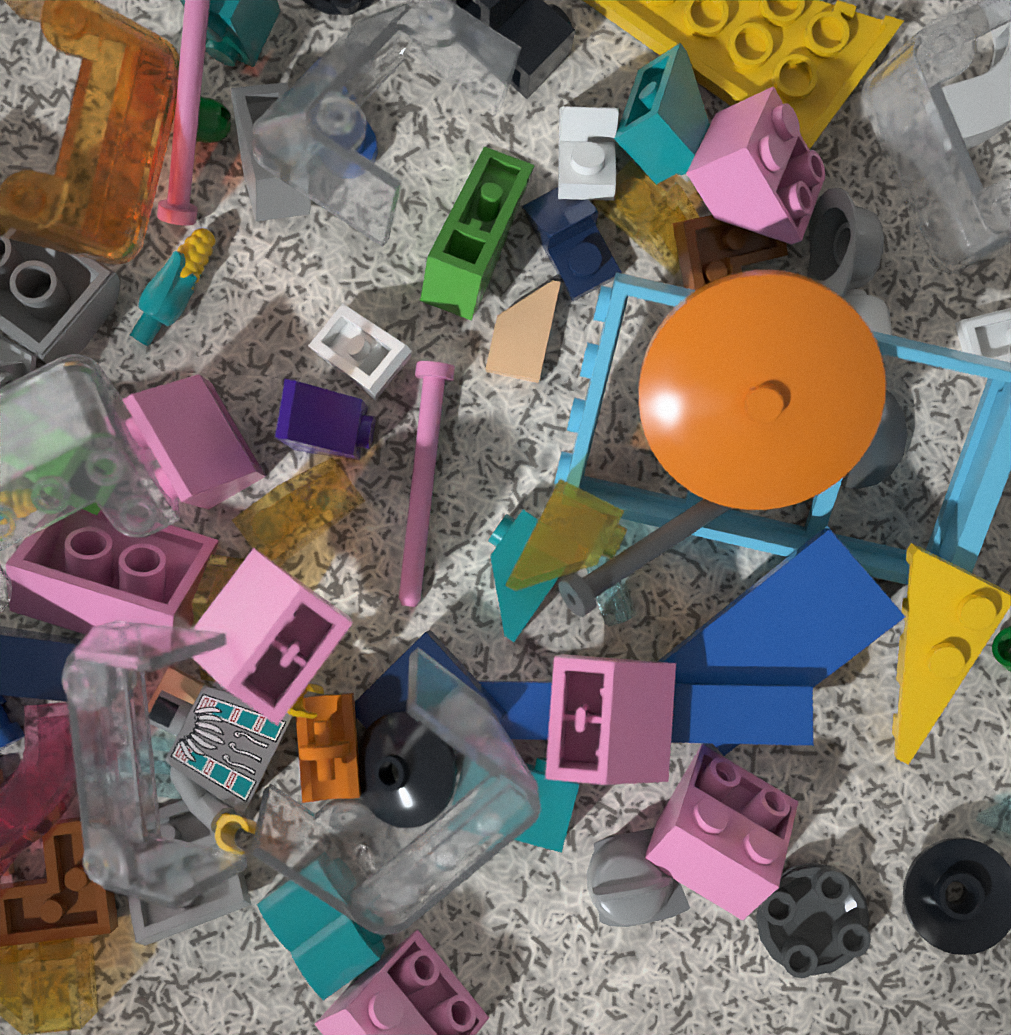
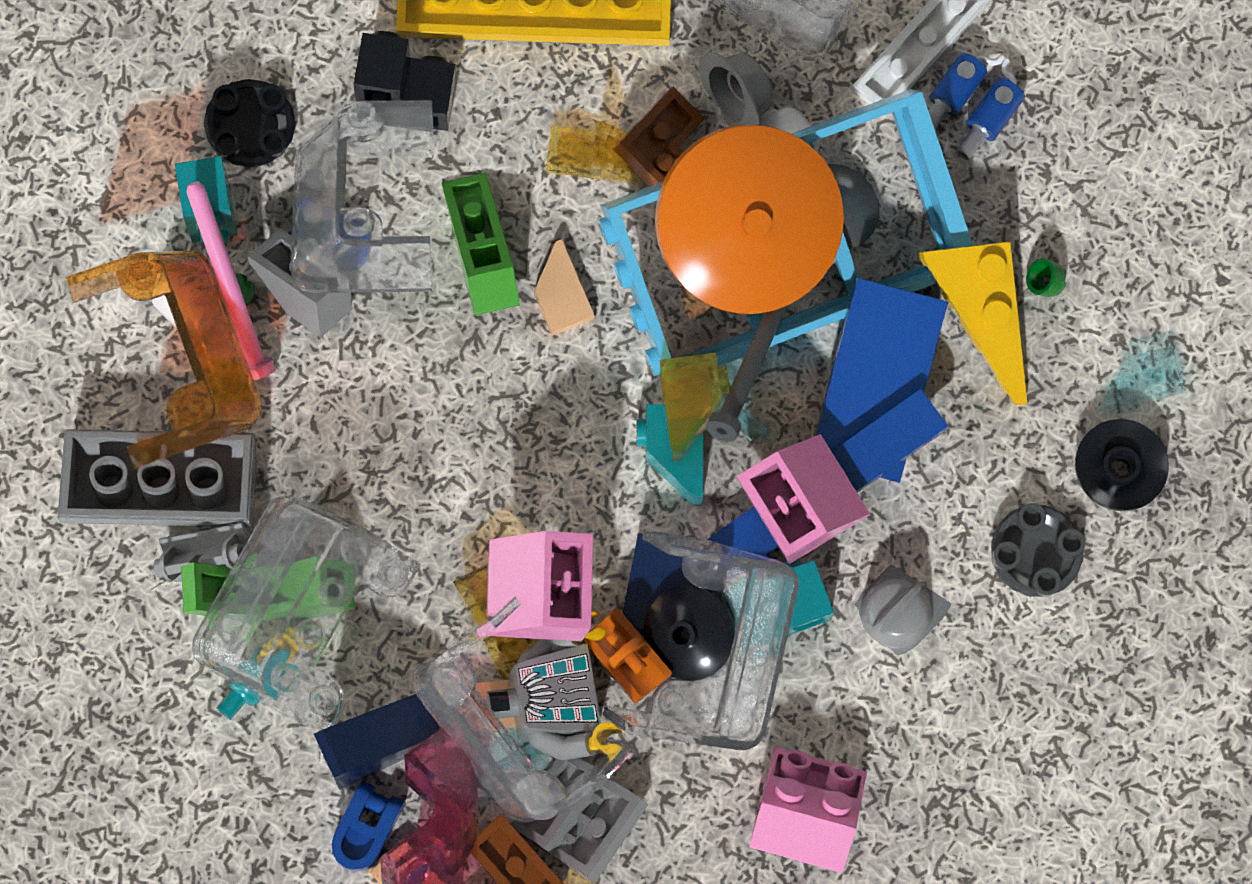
camera: 40 degrees left, 10 degrees down
bright pink slope [6,497,219,661] -> none
bright pink slope [123,374,266,510] -> none
teal piece [129,228,216,347] -> none
clear yellow slope [232,457,365,566] -> none
teal brick [257,855,386,1001] -> none
dark purple slope [275,379,375,461] -> none
white slope [308,304,412,401] -> none
bright pink bar [399,361,455,607] -> none
dark blue slope [521,187,622,302] -> none
white slope [558,106,619,201] -> none
teal slope [614,43,710,185] -> none
bright pink slope [645,744,798,920] -> none
bright pink slope [686,86,825,244] -> none

